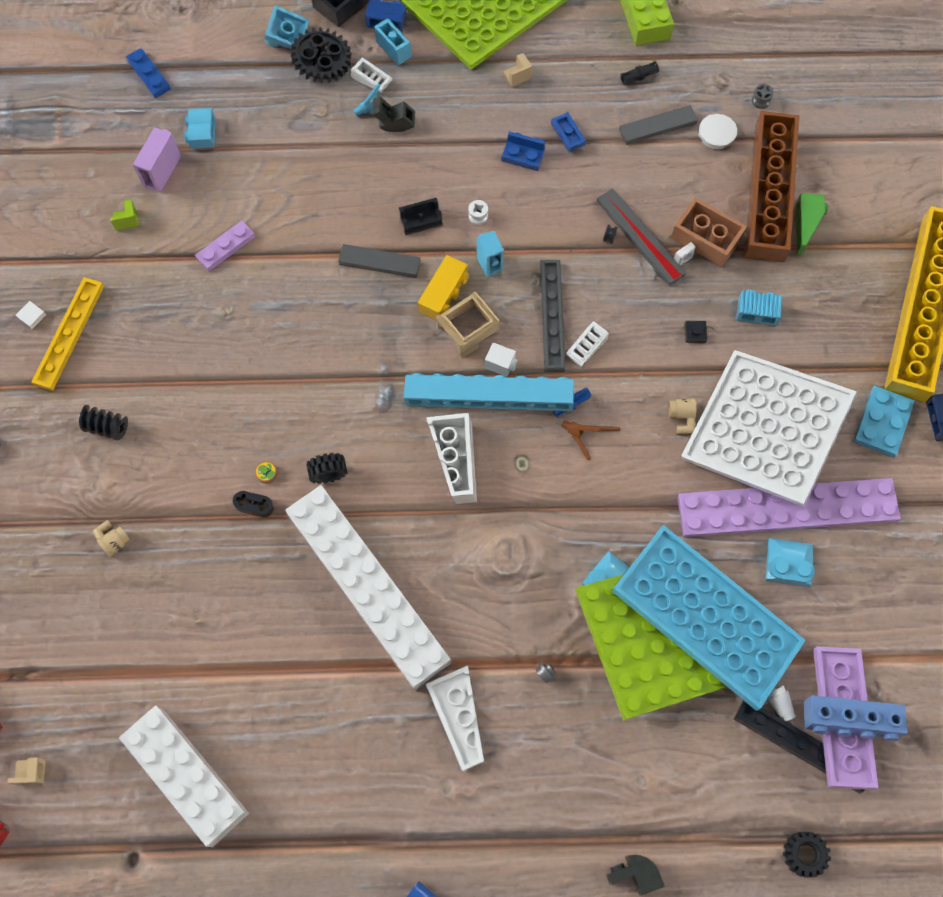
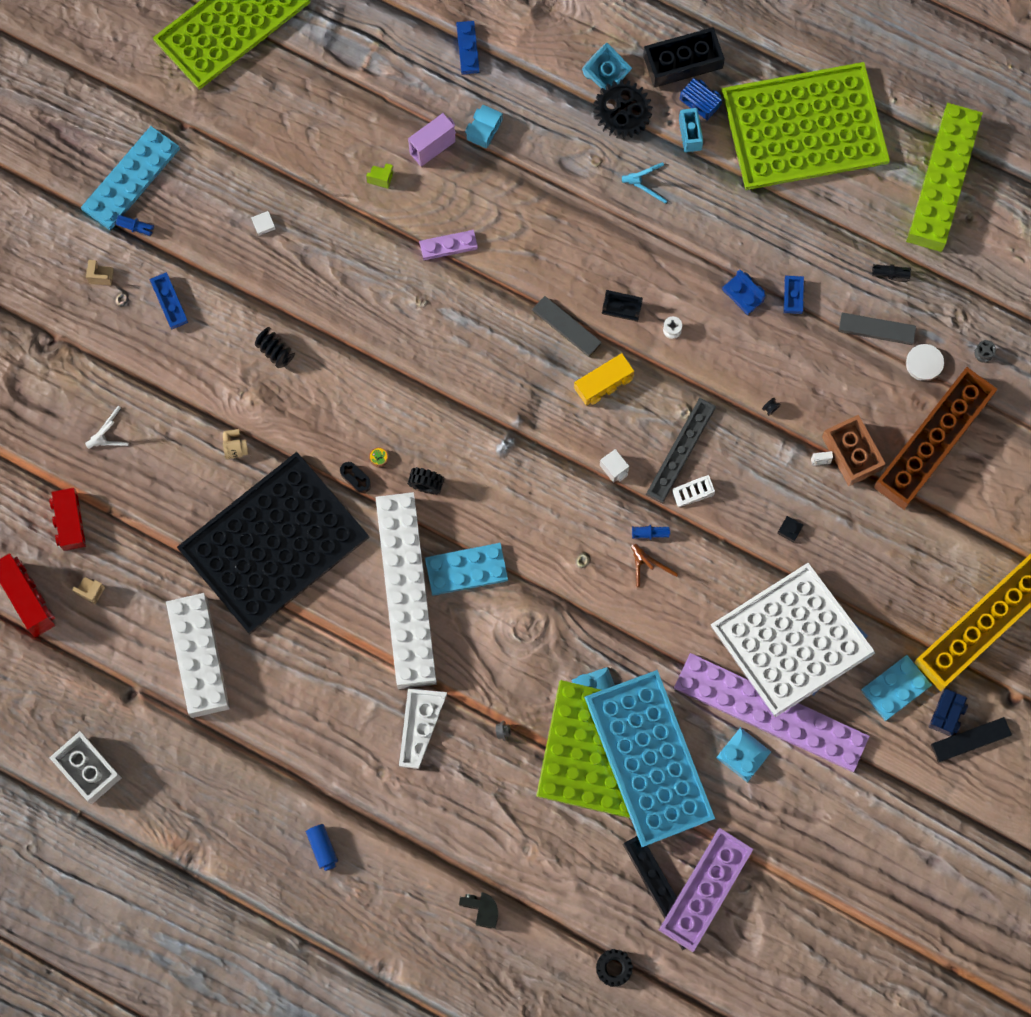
camera: 30 degrees right, 5 degrees up
yellow plate [31,277,104,391] -> none
white slope [351,57,392,92] -> none
pearl dark grey brick [373,96,415,132] -> none
medium azure brick [403,373,574,411] -> none
white wedge [426,413,477,504] -> none
tan piece [435,291,500,358] -> none
medium azure brick [476,231,504,277] -> none
tan panel [504,53,532,87] -> none
dark grey tile [596,188,686,286] -> none
tan piece [668,398,696,434] -> none
medium azure brick [736,290,782,326] -> none
white cone [767,685,796,721] -> none
bright green slope [796,193,828,256] -> none
medium blue brick [804,695,908,742] -> none
none -> black plate [177,452,370,635]
none -> medium azure plate [425,543,508,596]

